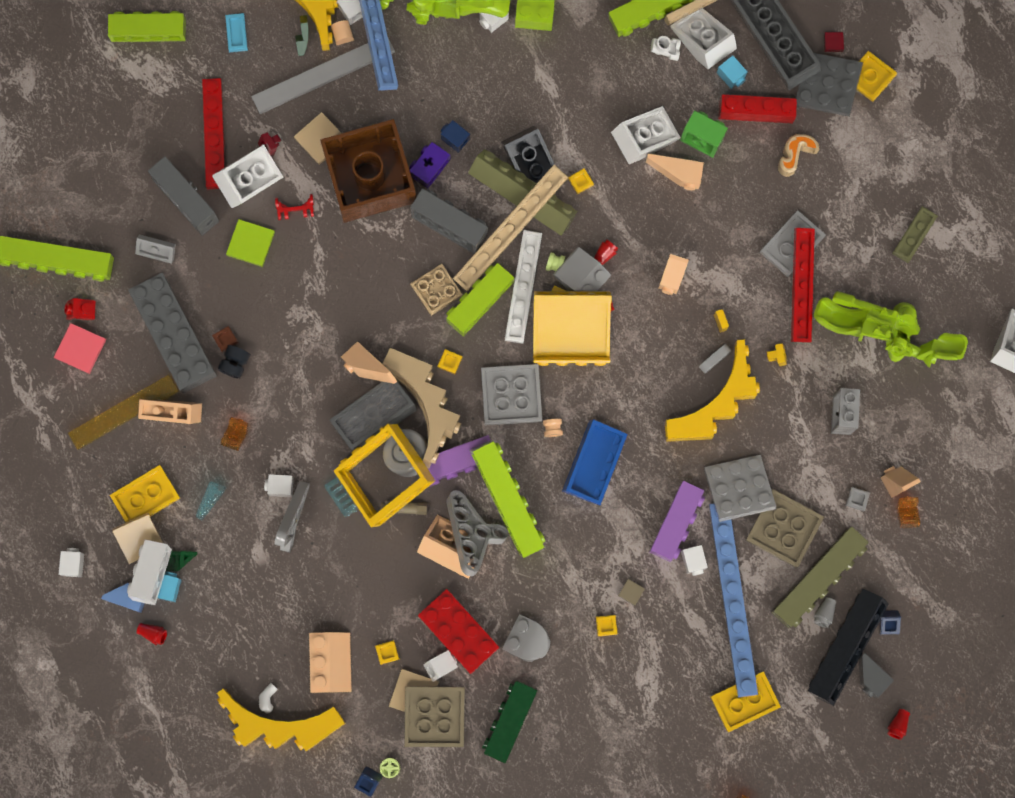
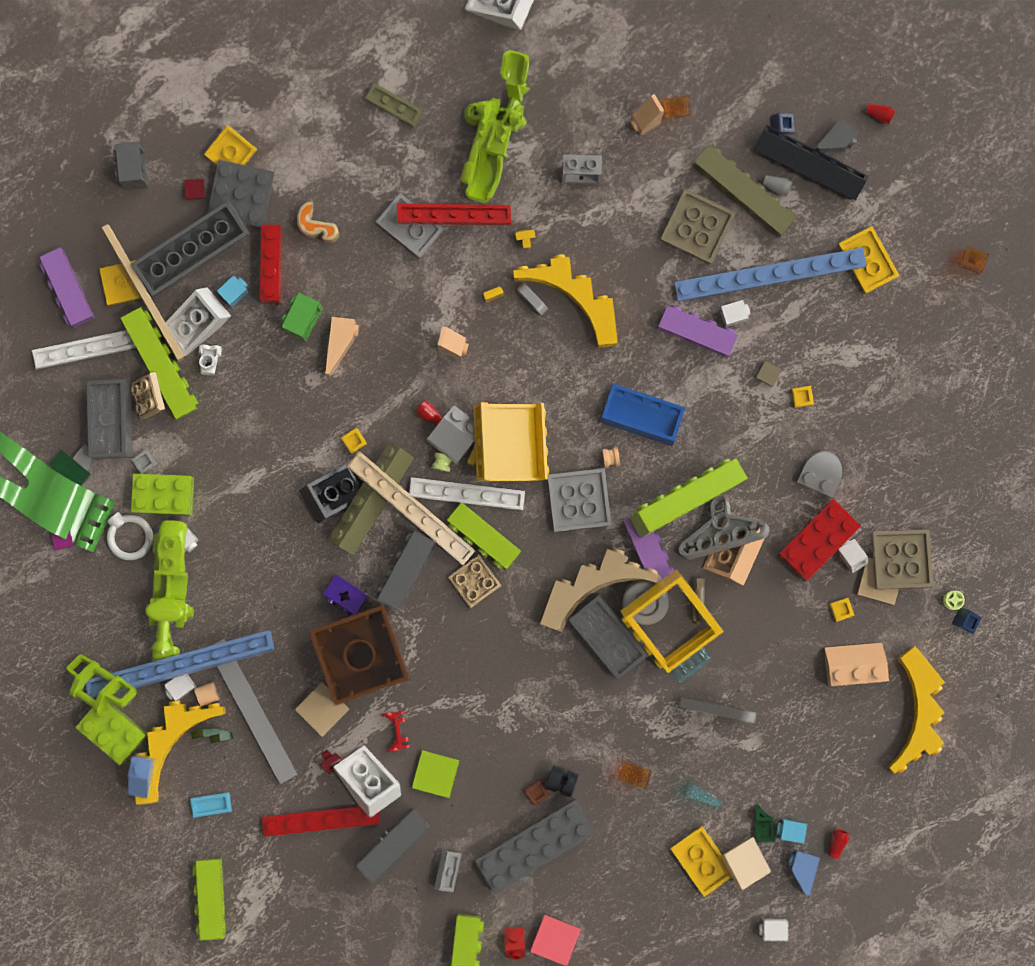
camera: 90 degrees left, 5 degrees up
clear yellow tile [68,375,179,450] -> none
white brick [127,540,172,605] -> none
light nougat slope [138,399,202,424] -> none
white arm [259,683,278,713] -> none
white brick [264,475,294,497] -> none
light nougat slope [341,341,397,384] -> none
yellow tile [437,349,463,375] -> none
dark blue brick [440,120,470,153] -> none
dark green brick [482,681,538,763] -> none
white slope [611,106,681,164] -> none
light grey plate [704,455,776,522] -> none
light grey tile [845,487,870,512] -> none

